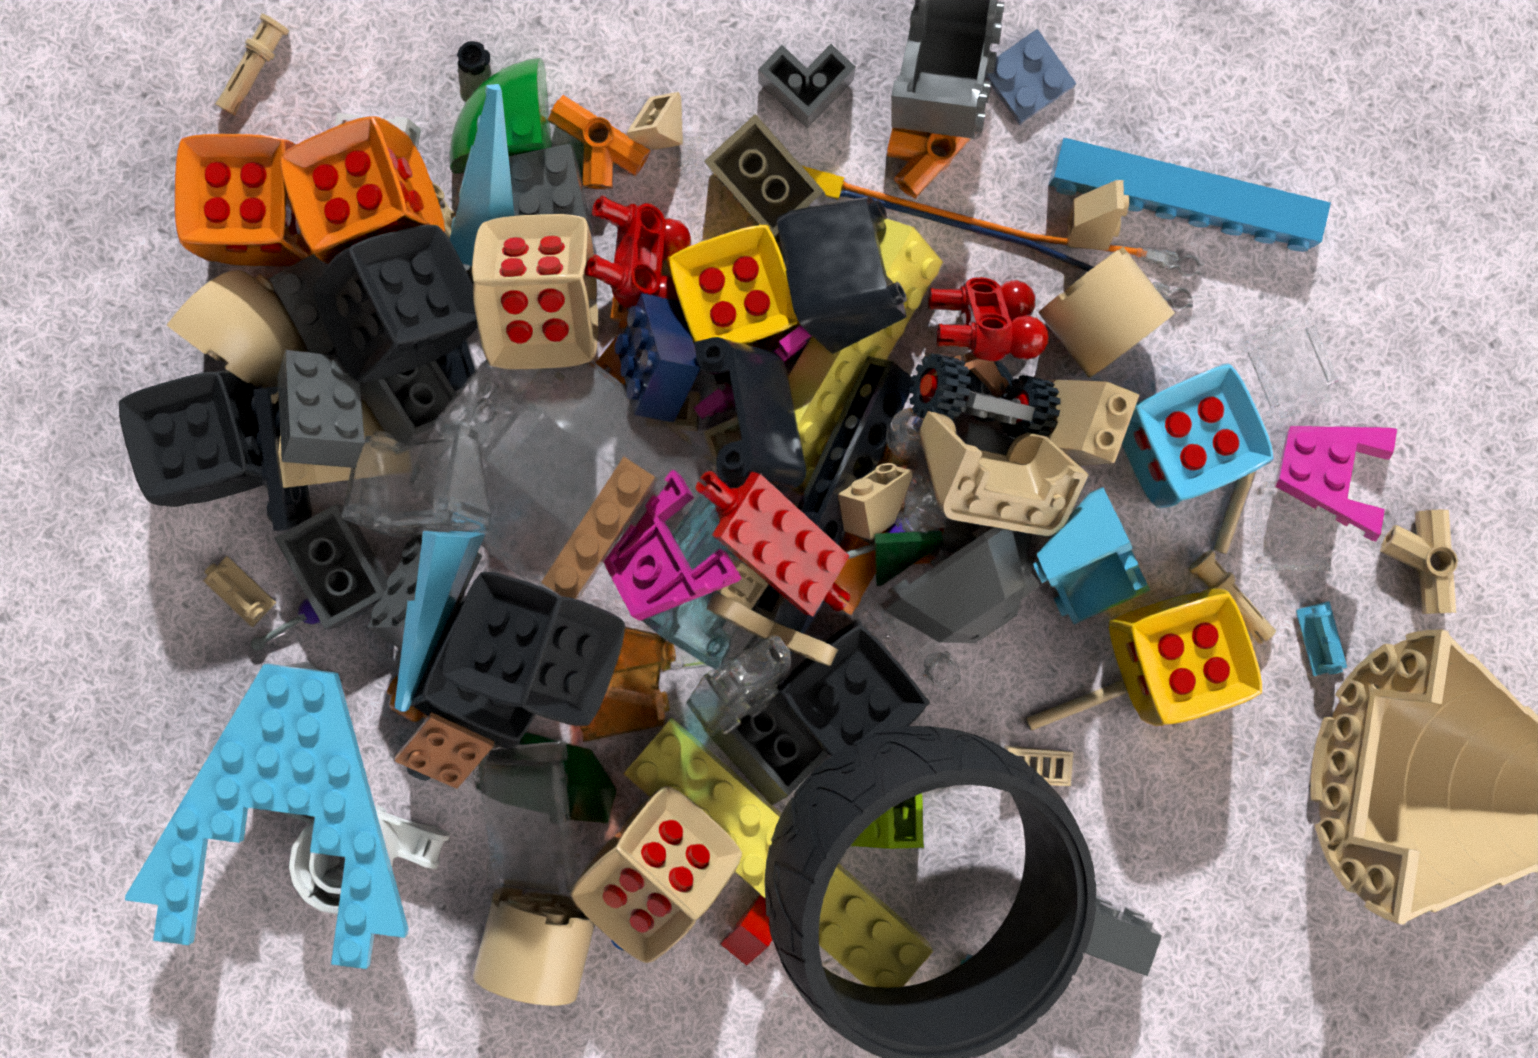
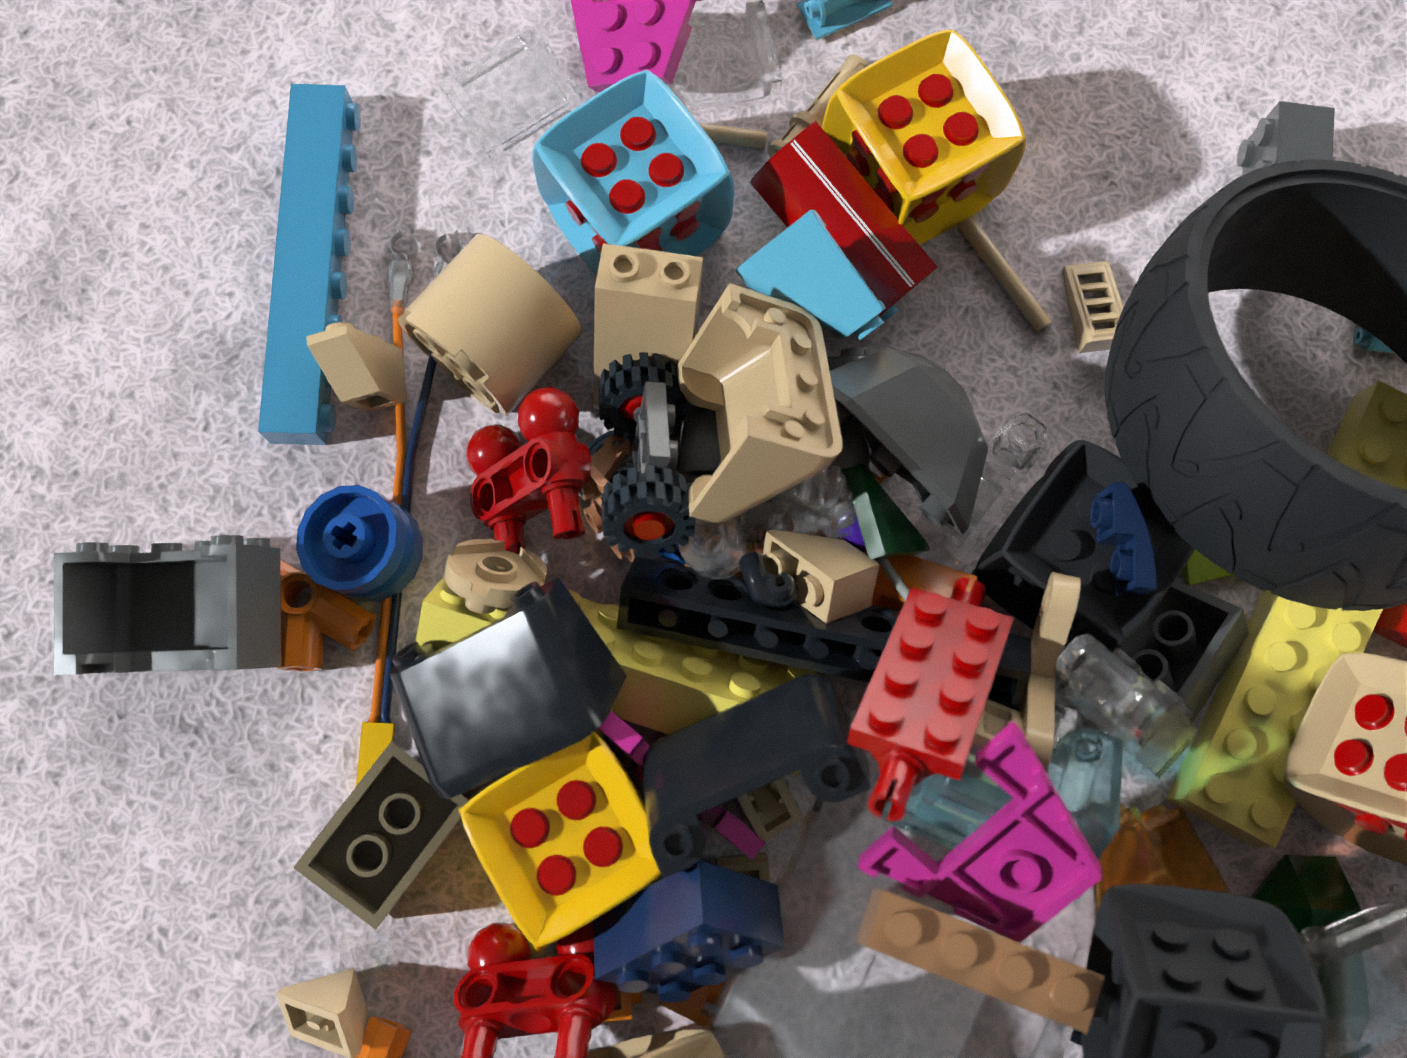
camera: 110 degrees left, 10 degrees down
dark grey brick [758,44,856,129] -> none
sand blue plate [986,29,1076,125] -> none
none -> blue wheel [296,485,423,602]
none -> tan plate [444,539,547,614]
none -> black arm [738,551,798,608]
none -> red brick [749,121,938,316]
none -> dark blue slope [1090,482,1157,598]

